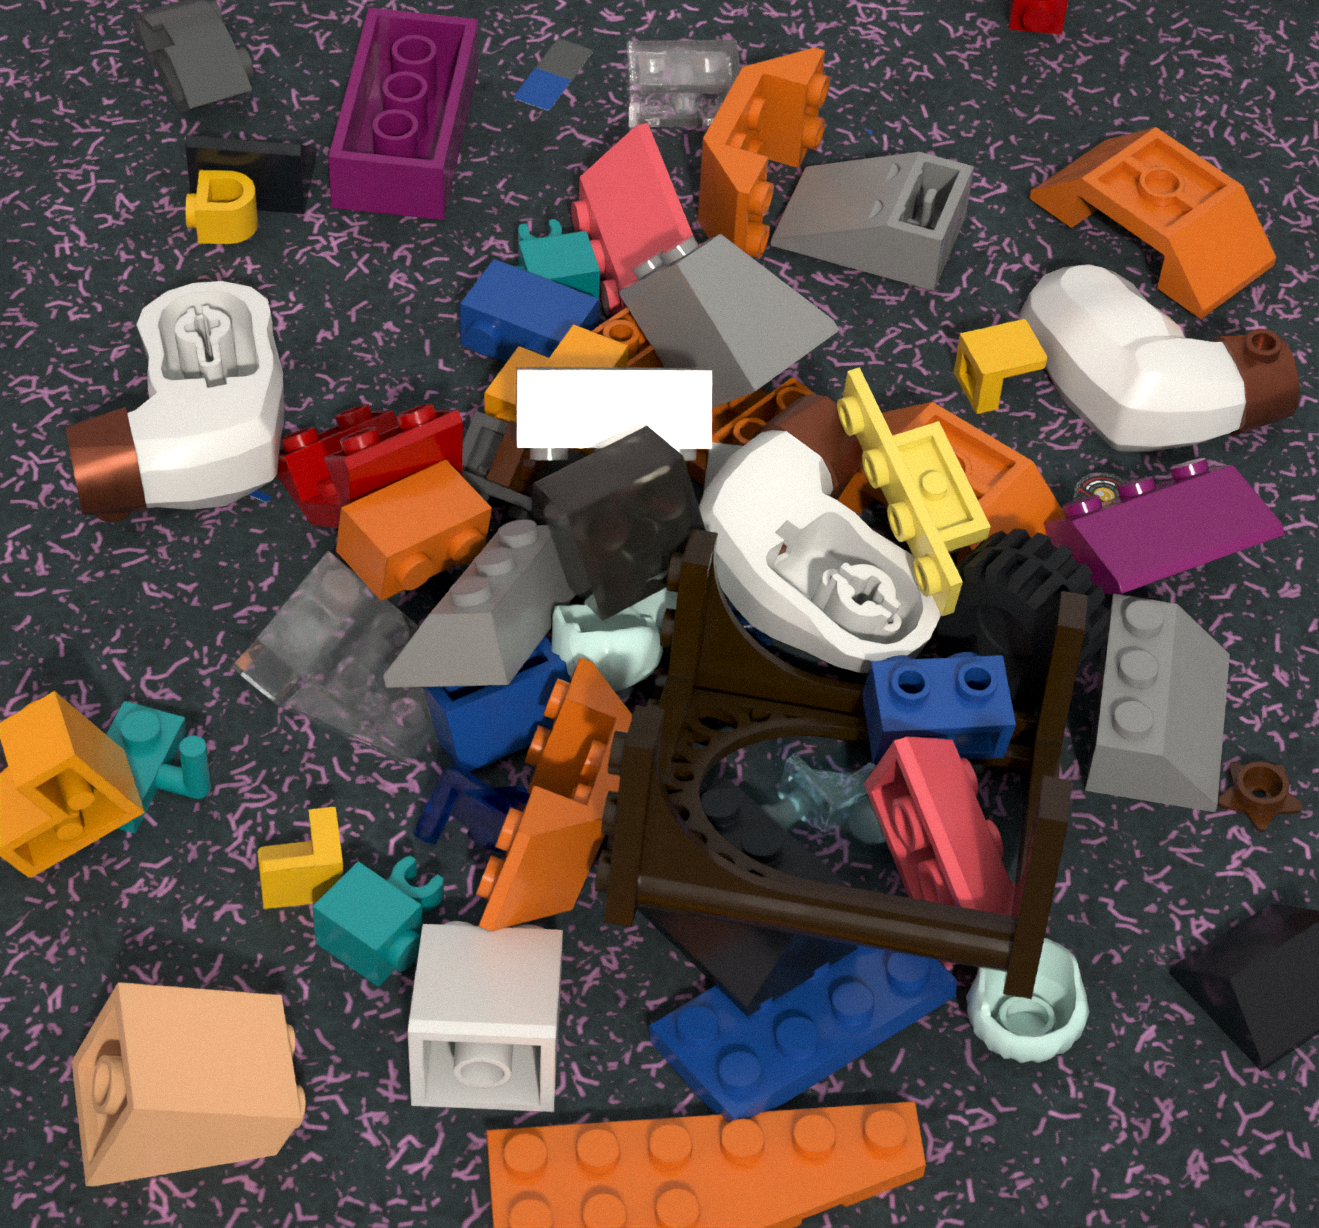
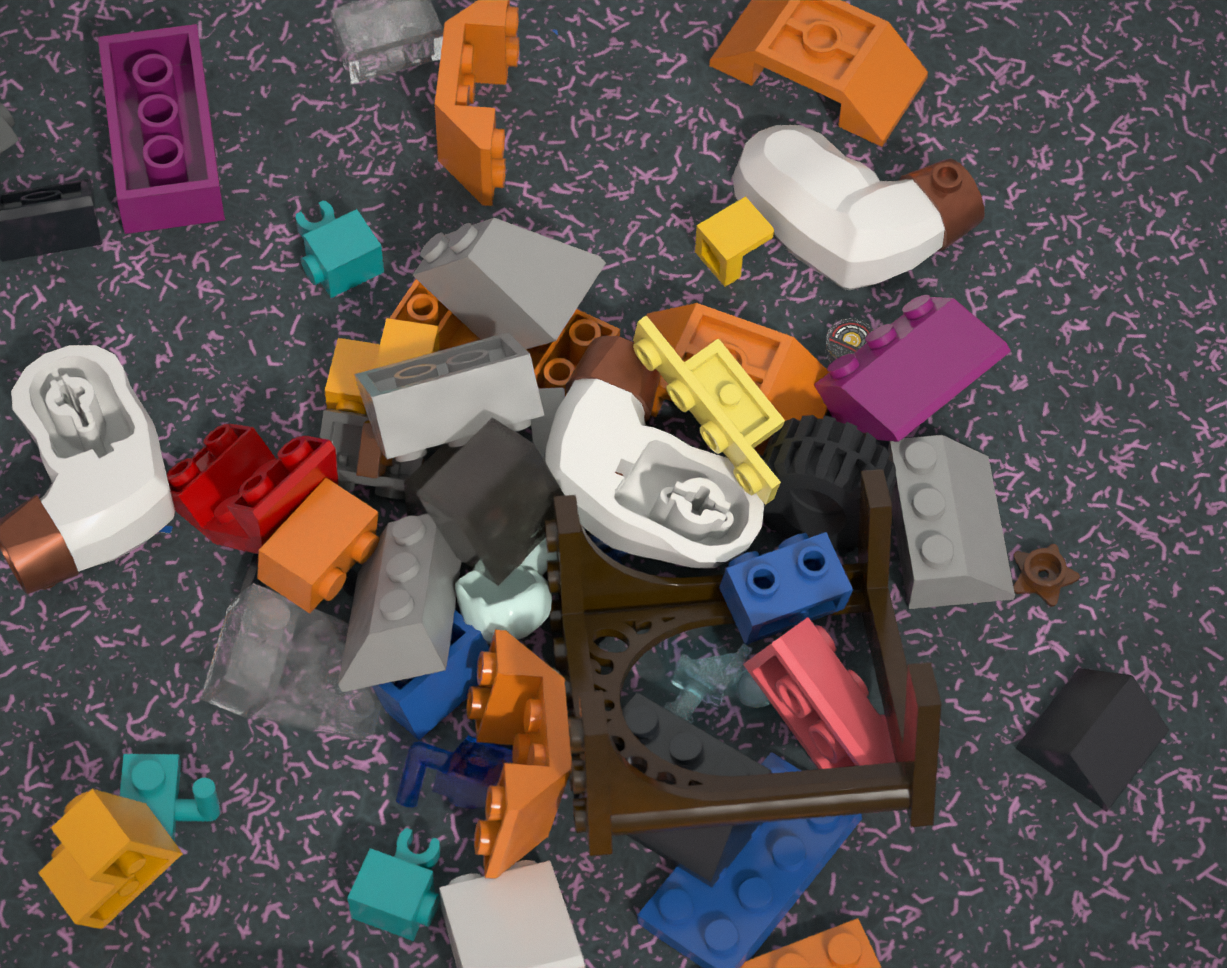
camera: 15 degrees left, 10 degrees up
yellow plate [186,170,258,244] -> none
yellow panel [258,807,344,909] -> none
blue brick [460,259,599,363] -> none
sticker [513,39,593,110] -> none
coral slope [571,123,693,316] -> none
light grey slope [770,152,974,291] -> none
light aqua hair [966,938,1089,1063] -> none

